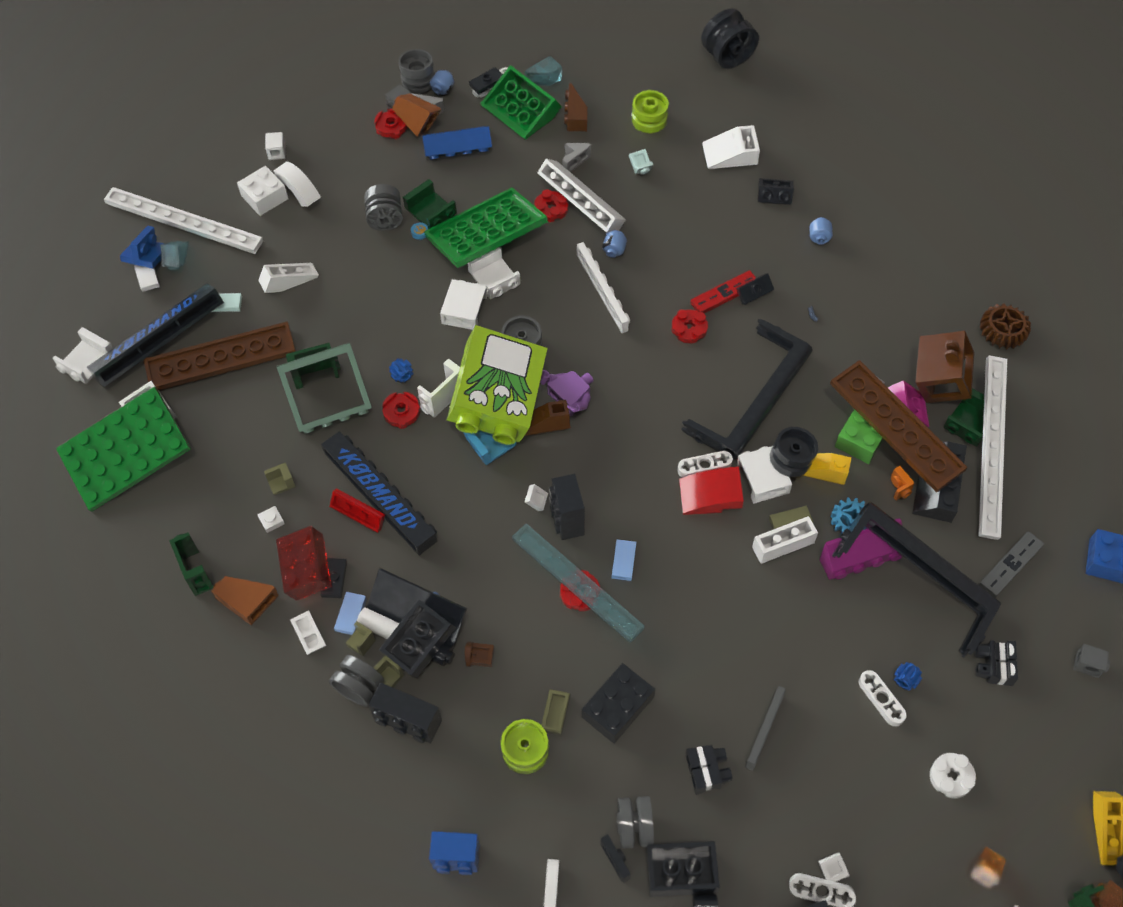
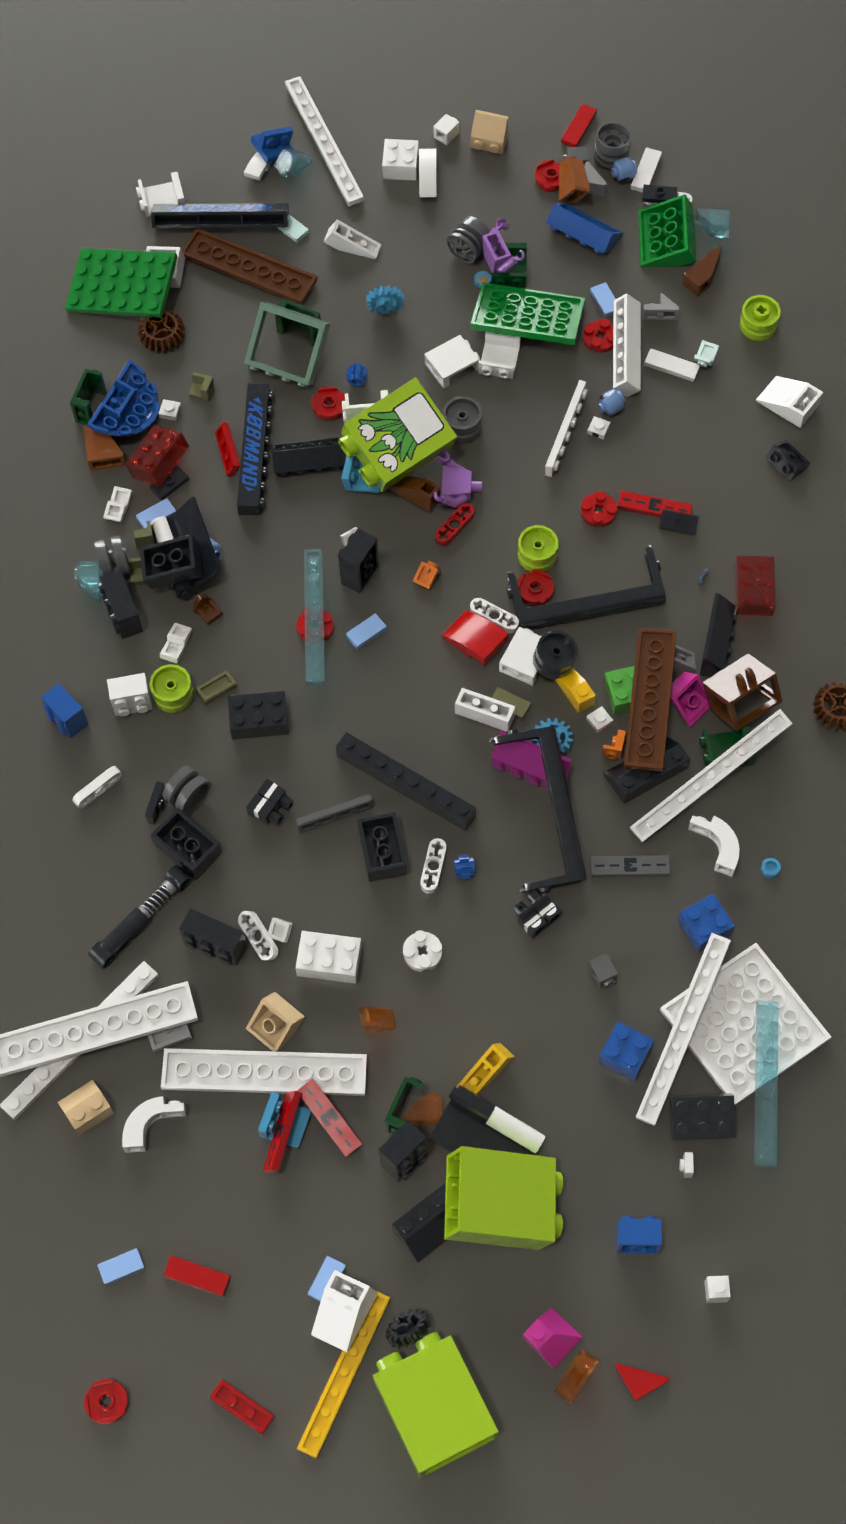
camera: 45 degrees right, 5 degrees up
medium blue head [810,217,833,244] -> none
none -> clear light blue slope [74,561,102,602]
none -> blue brick [86,360,160,436]
none -> white brick [107,673,153,717]
none -> reddish brown gear [138,308,185,353]
none -> white slope [160,623,192,664]
none -> black slope [271,437,345,475]
none -> white brick [295,931,362,984]
none -> black brick [336,732,476,831]
none -> black brick [357,812,407,881]
none -> dark azure gear [366,285,404,315]
none -> orange bracket [413,560,441,590]
none -> red beam [435,503,474,546]
none -> tan slope [470,110,509,155]
none -> medium lavender torso [482,218,525,274]
none -> red plate [517,570,554,606]
none -> lime wheel [518,525,558,572]
none -> red tile [561,104,597,147]
none -> white plate [586,706,613,733]
none -> white plate [587,416,611,440]
none -> light blue tile [590,282,616,318]
none -> white tile [631,147,662,193]
none -> white tile [644,349,700,382]
none -> white arch [688,816,740,877]
none -> black slope [699,593,738,677]
none -> clear red brick [734,556,776,616]
none -> dark azure tile [760,858,781,879]

